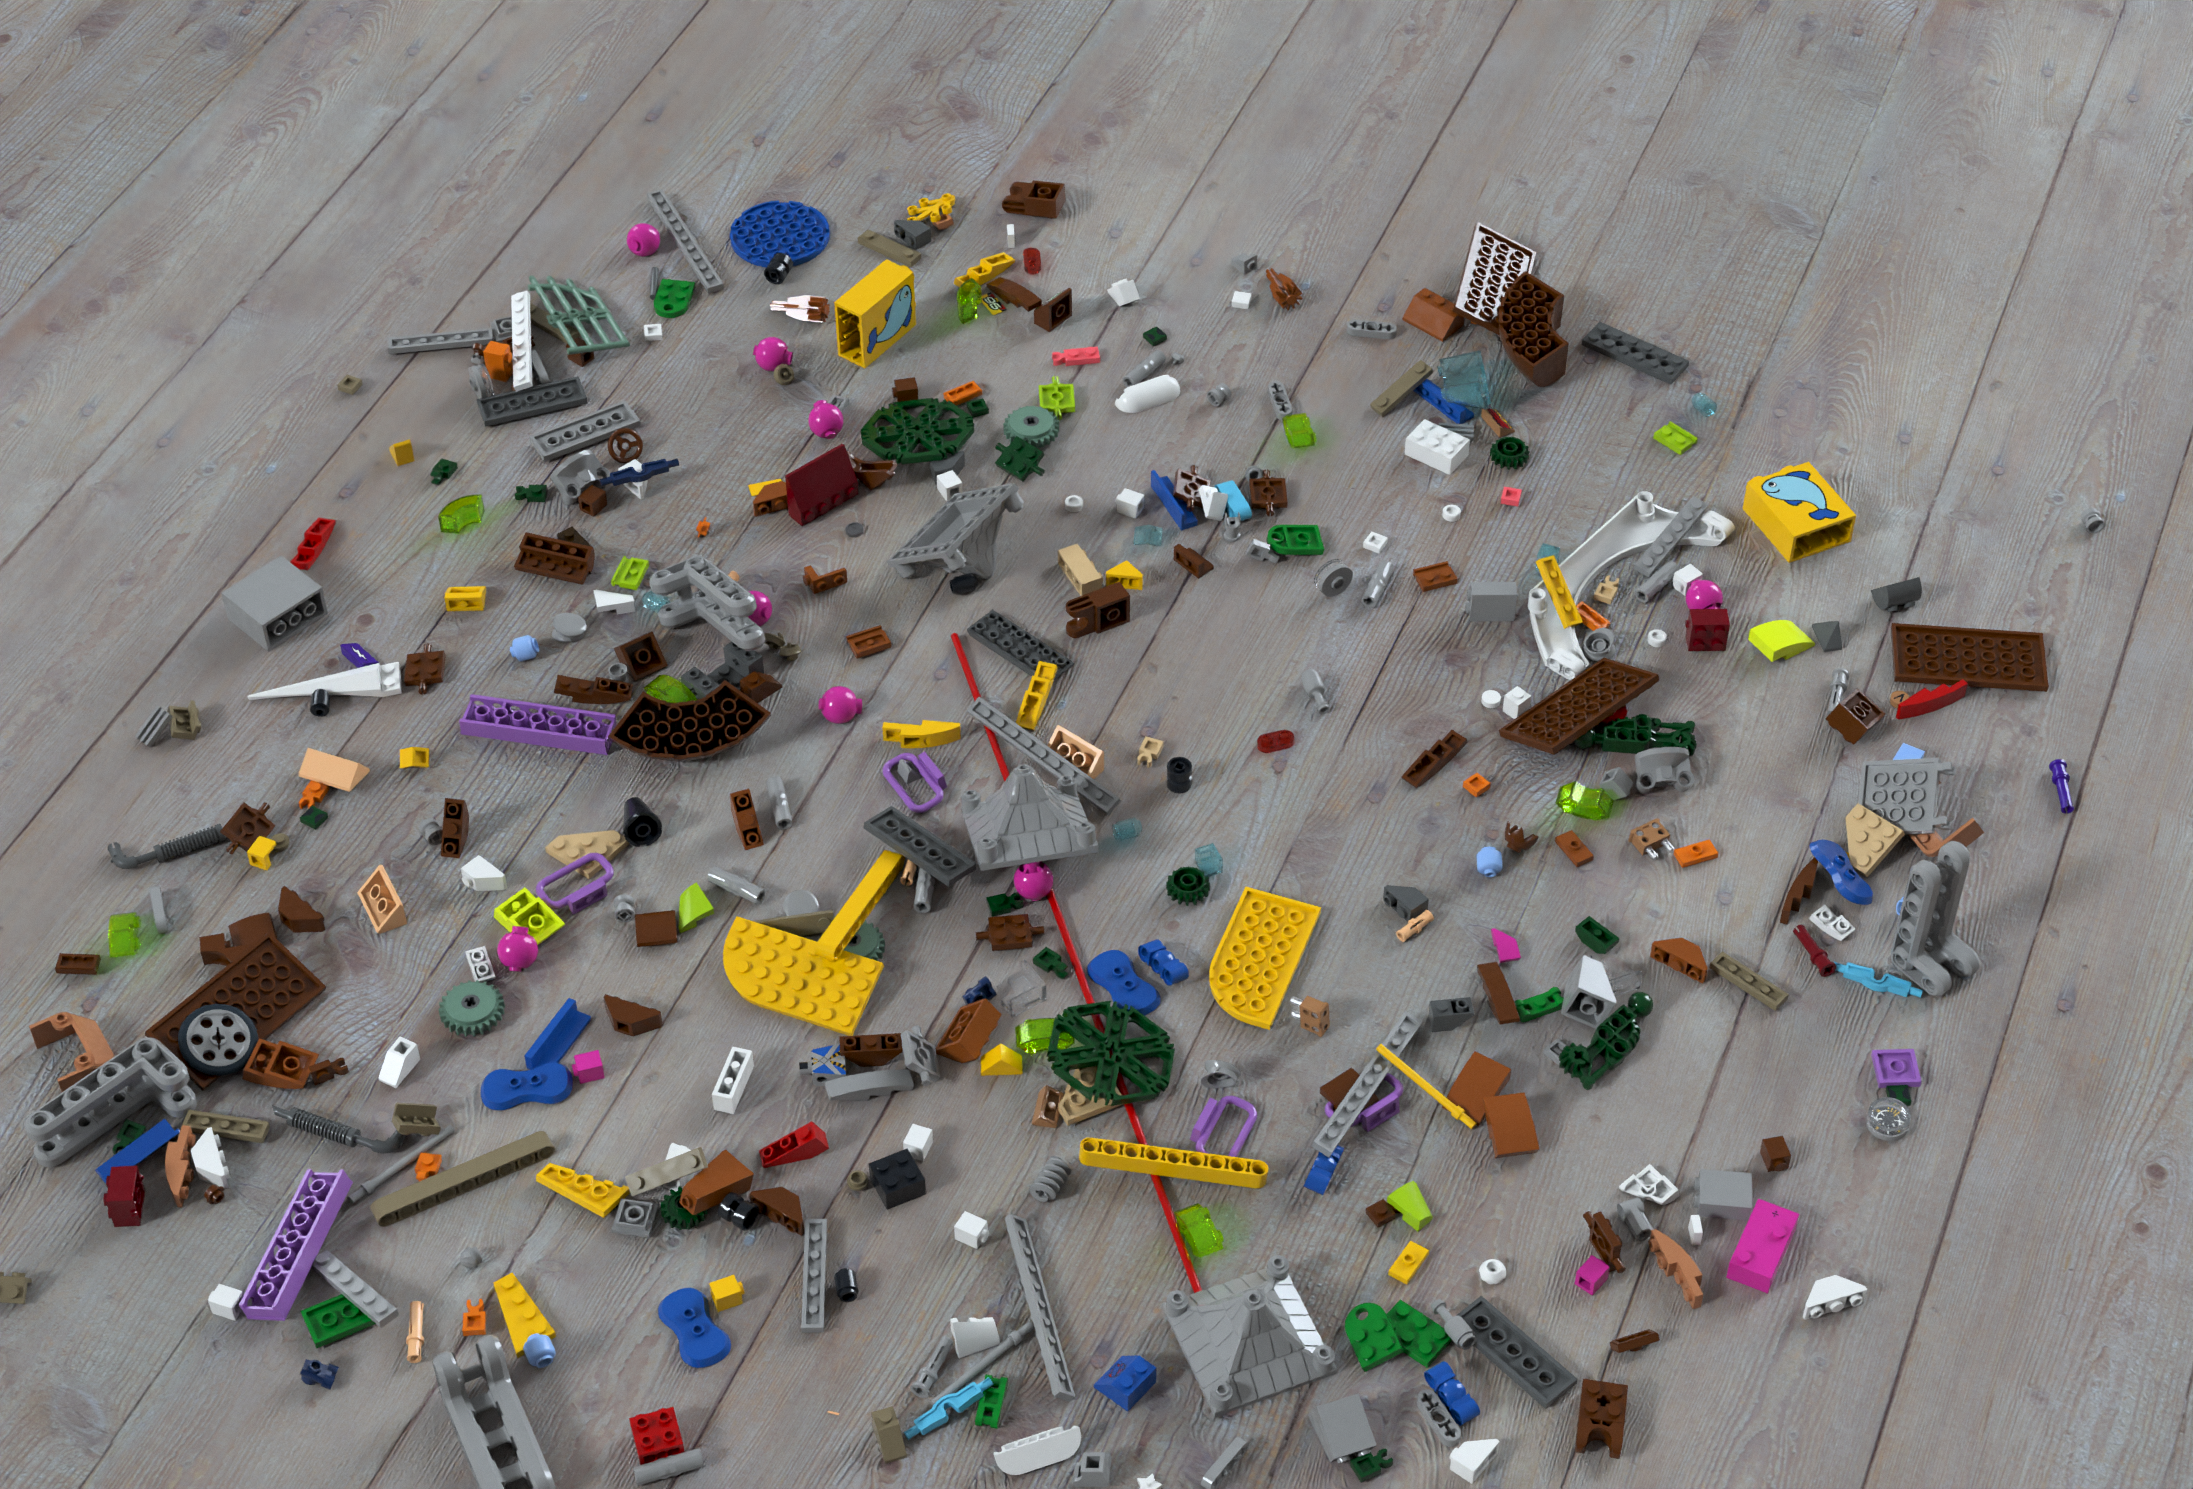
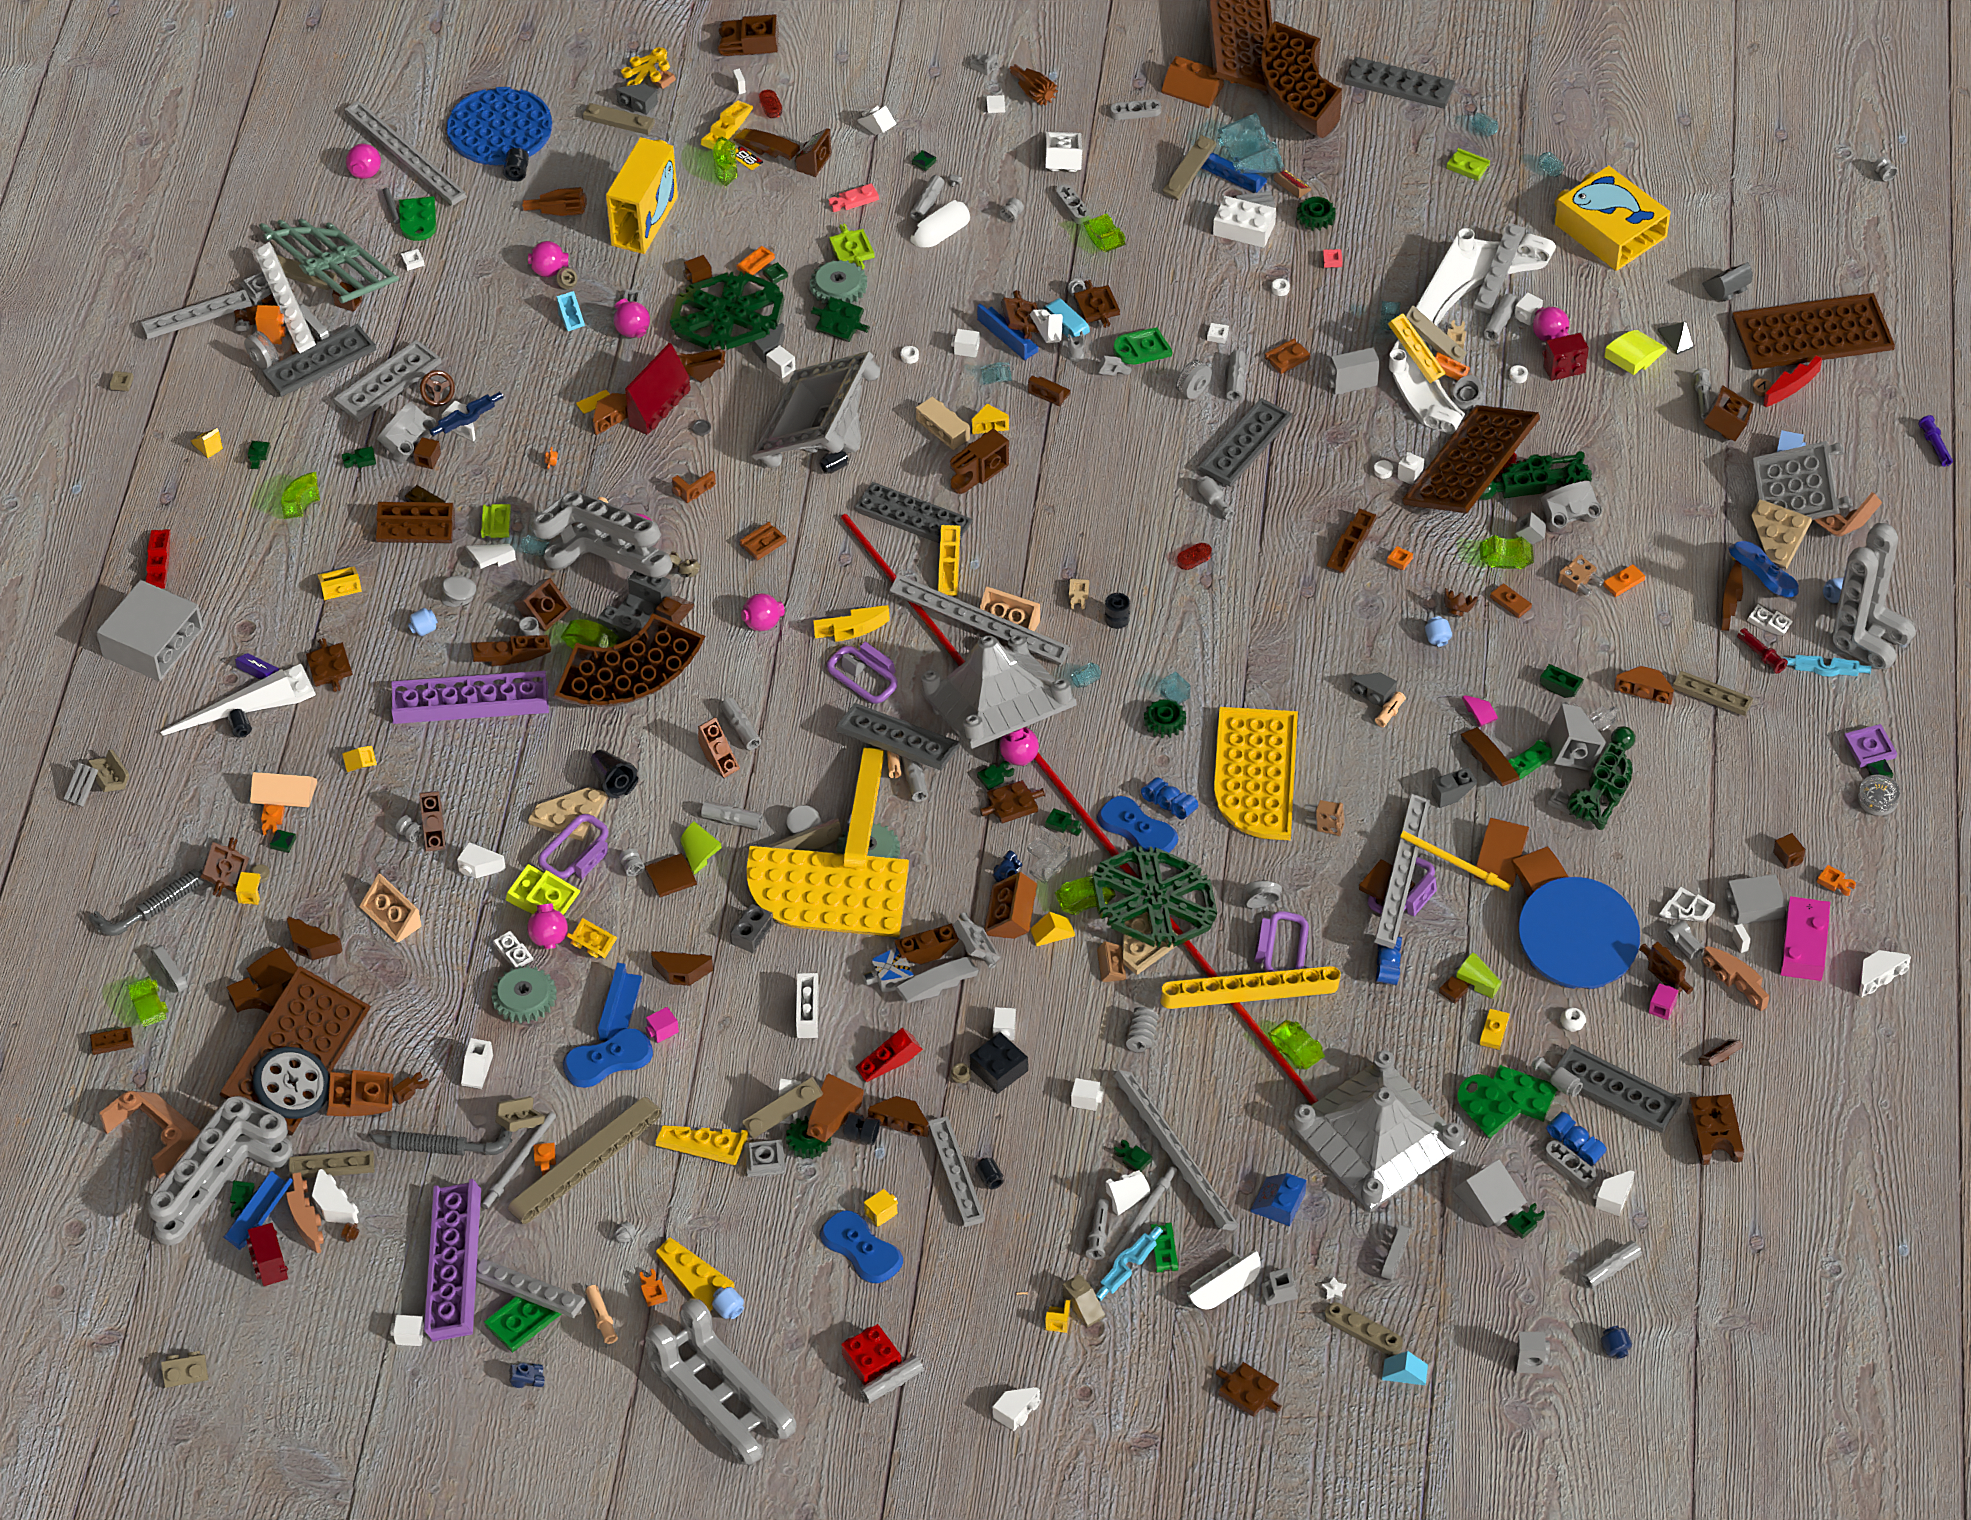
camera: 15 degrees left, 5 degrees up
none -> medium azure slope [556,291,585,331]
none -> yellow bracket [567,918,617,958]
none -> flat silver brick [730,904,774,953]
none -> white slope [1045,132,1082,172]
none -> yellow panel [1046,1300,1070,1333]
none -> dark green plate [1114,1139,1152,1172]
none -> dark grey plate [1199,398,1292,487]
none -> plate [1405,305,1467,363]
none -> blue tile [1518,877,1640,989]
none -> clear light blue brick [1539,152,1565,177]
none -> orange plate [1817,865,1856,896]

